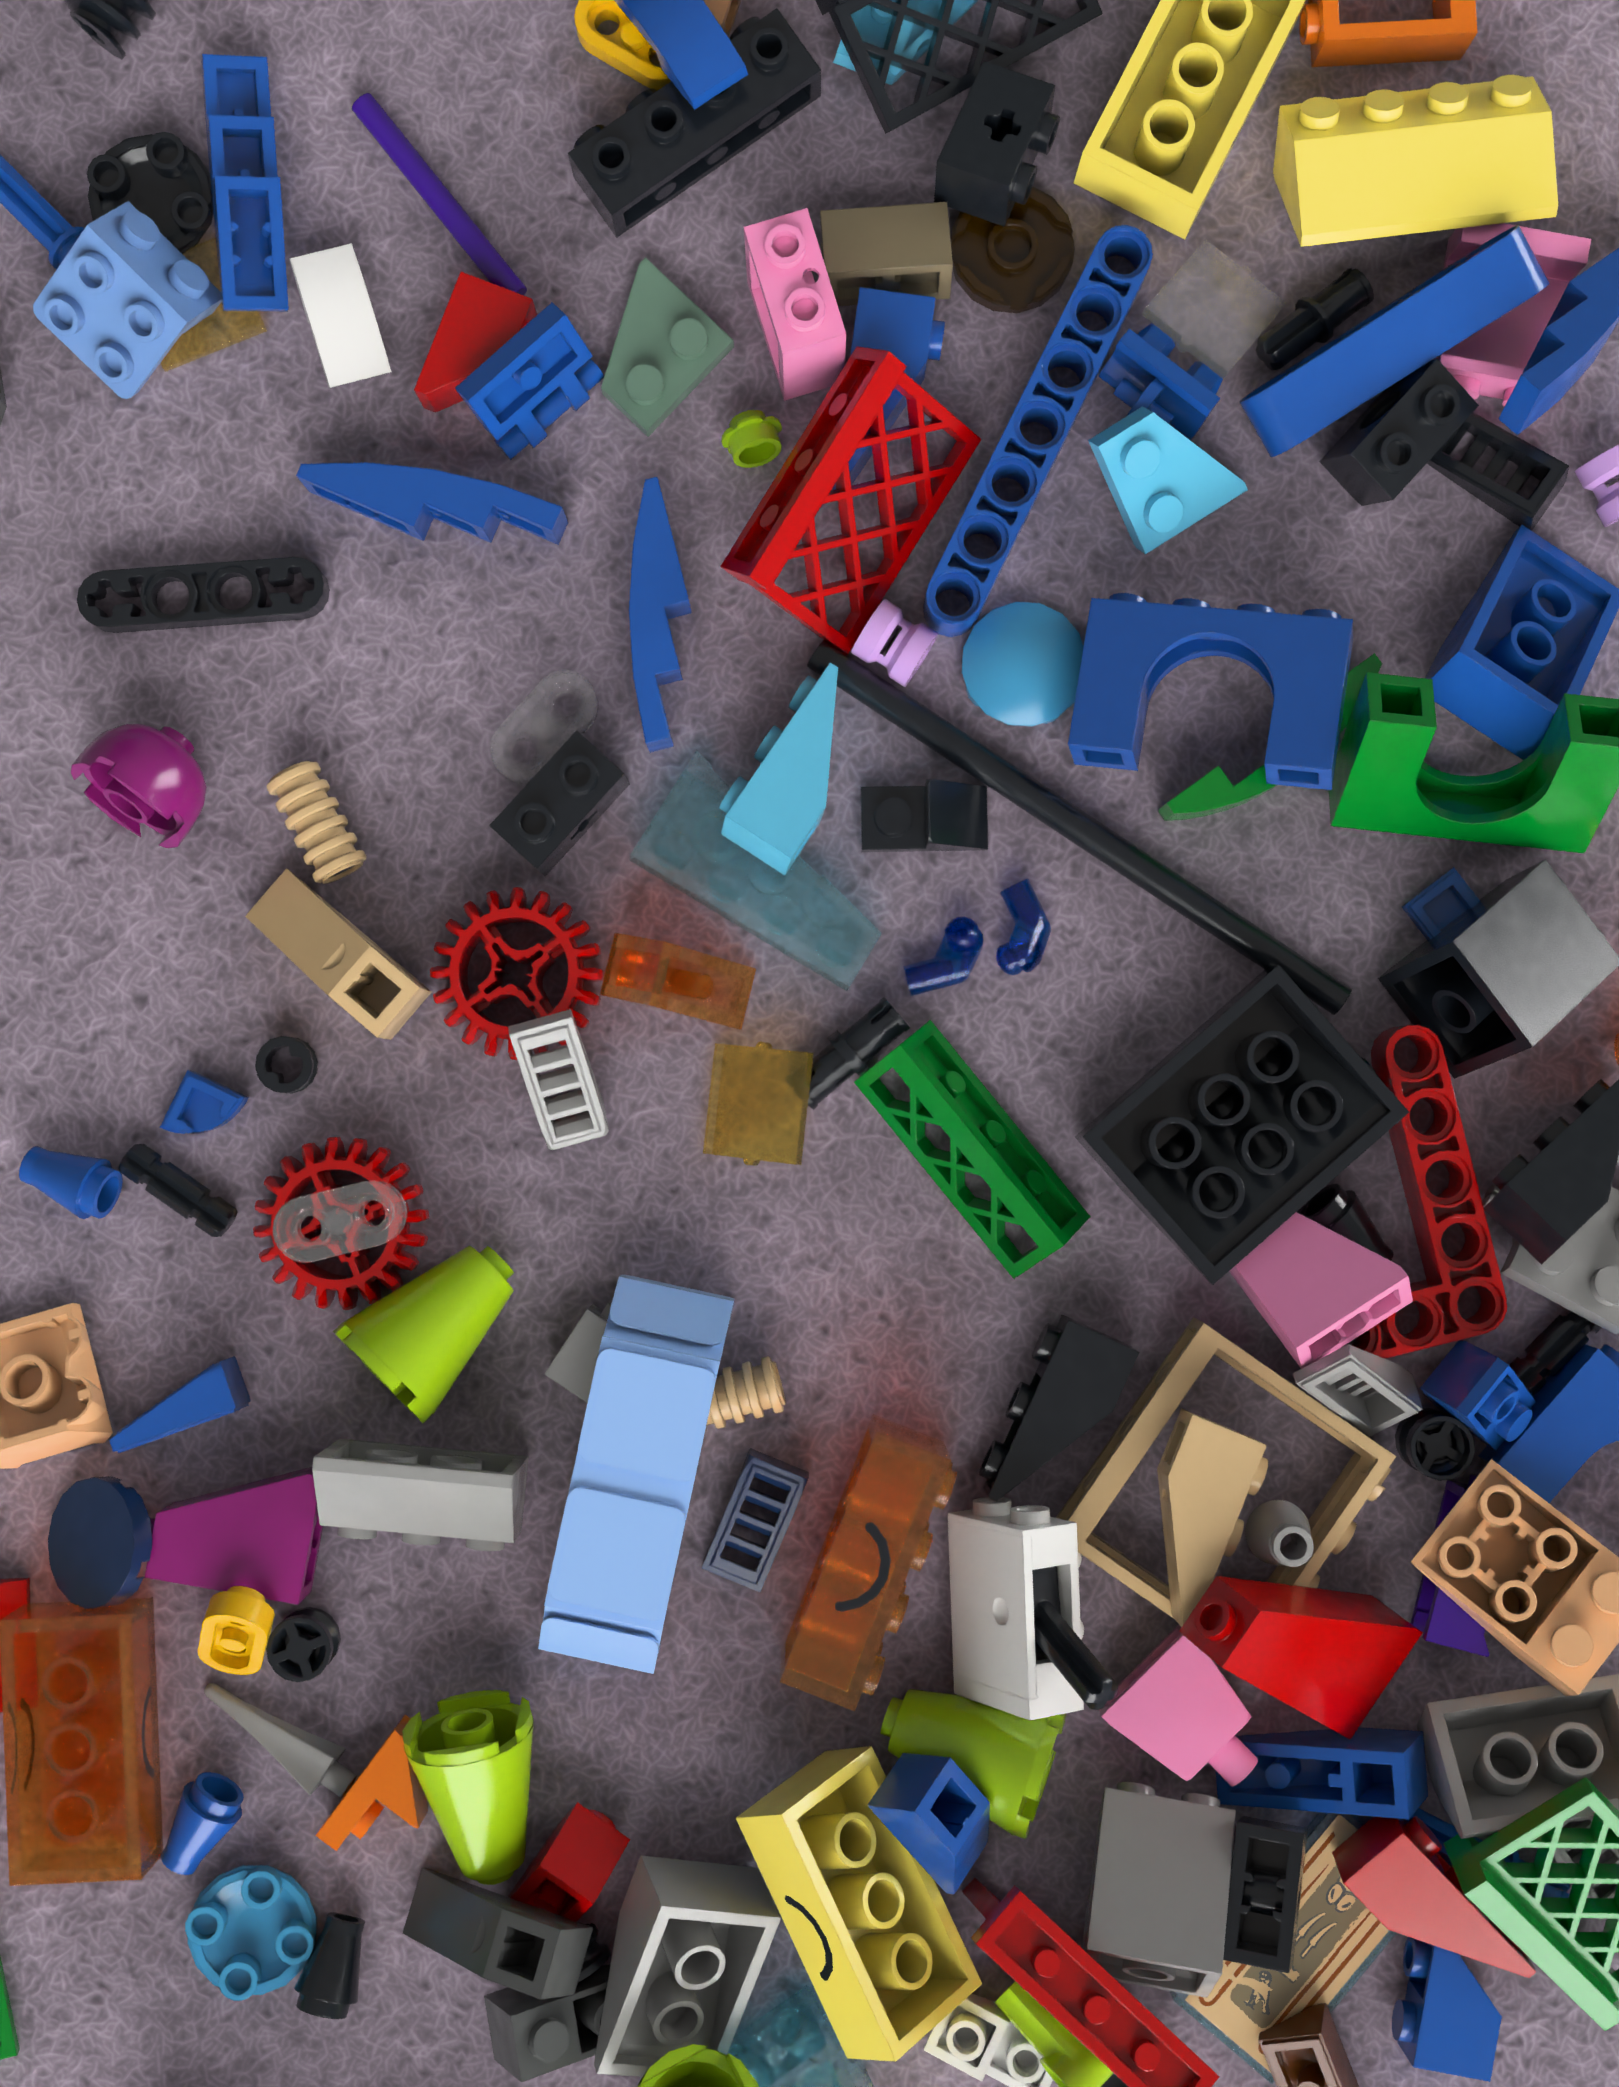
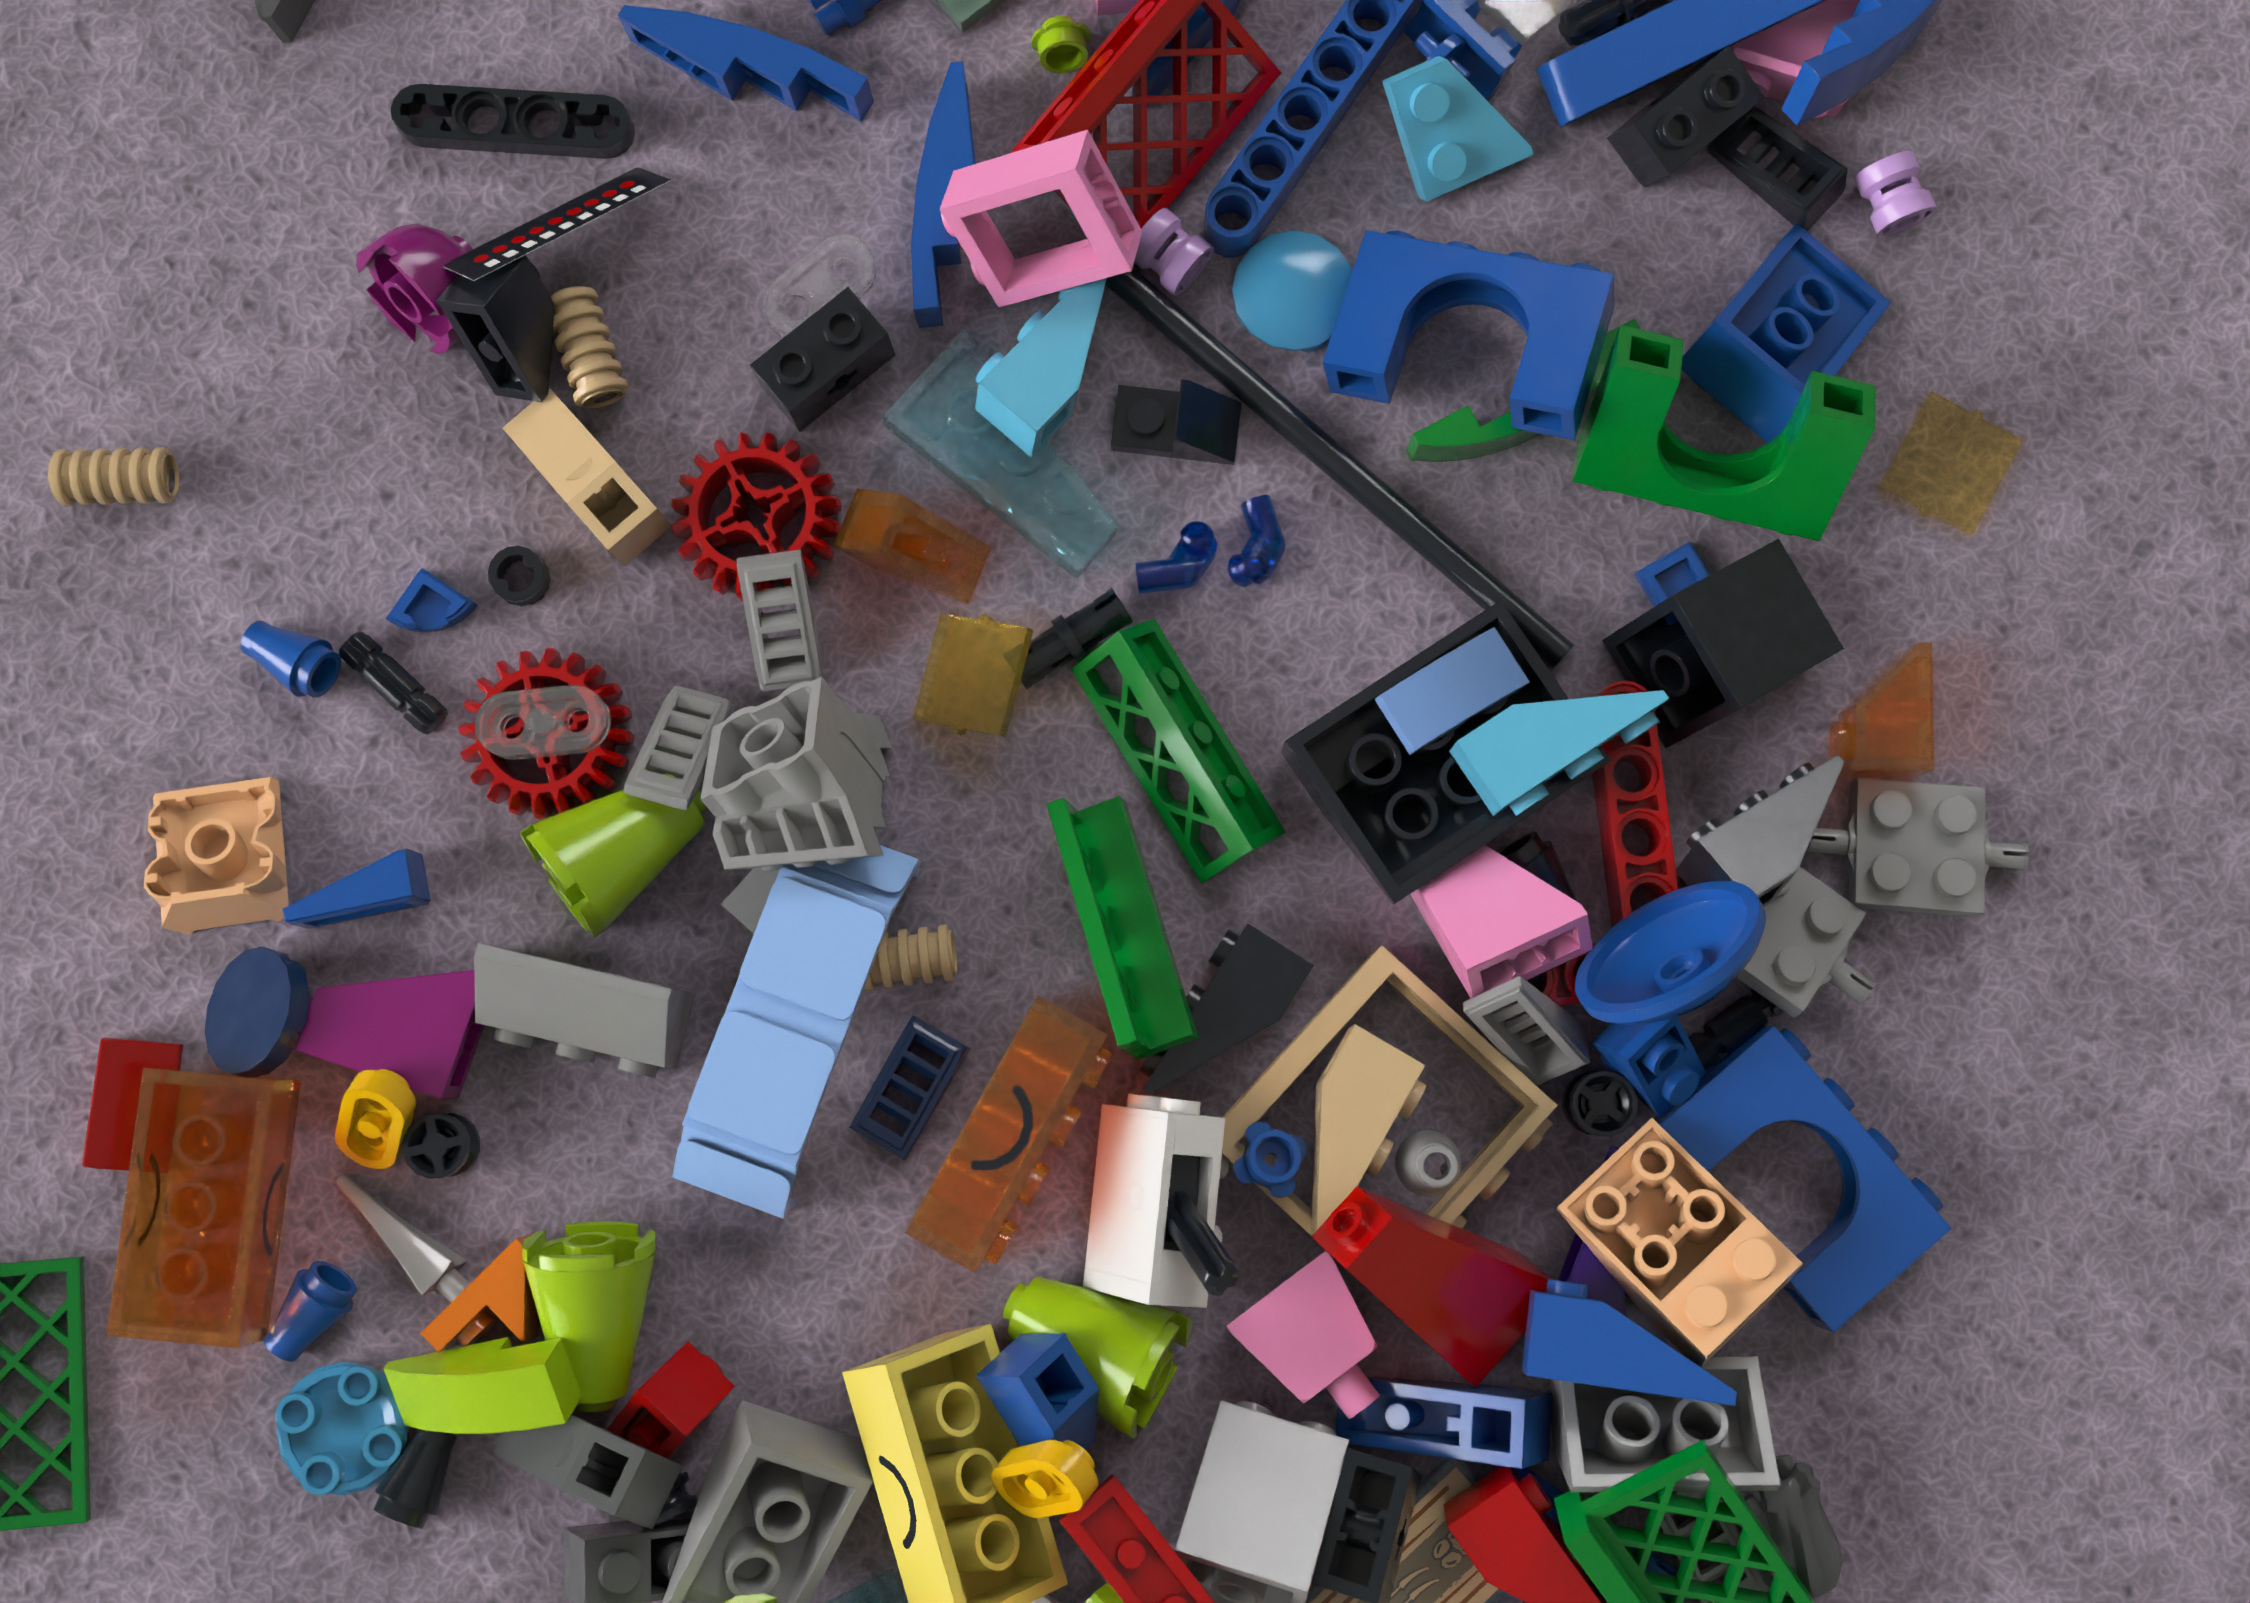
camera: 15 degrees right, 5 degrees down
none -> lime slope [383,1337,582,1434]
none -> black slope [436,255,555,402]
none -> black sticker [443,167,671,281]
none -> light grey slope [624,686,732,810]
none -> light grey slope [700,677,892,871]
none -> bright pink window [939,129,1142,308]
none -> yellow plate [991,1440,1098,1518]
none -> green fence [1046,796,1199,1060]
none -> blue plate [1233,1121,1307,1198]
none -> medium blue slope [1375,627,1530,755]
none -> medium azure slope [1449,690,1669,816]
none -> blue slope [1522,1279,1737,1406]
none -> blue dish [1575,881,1766,1025]

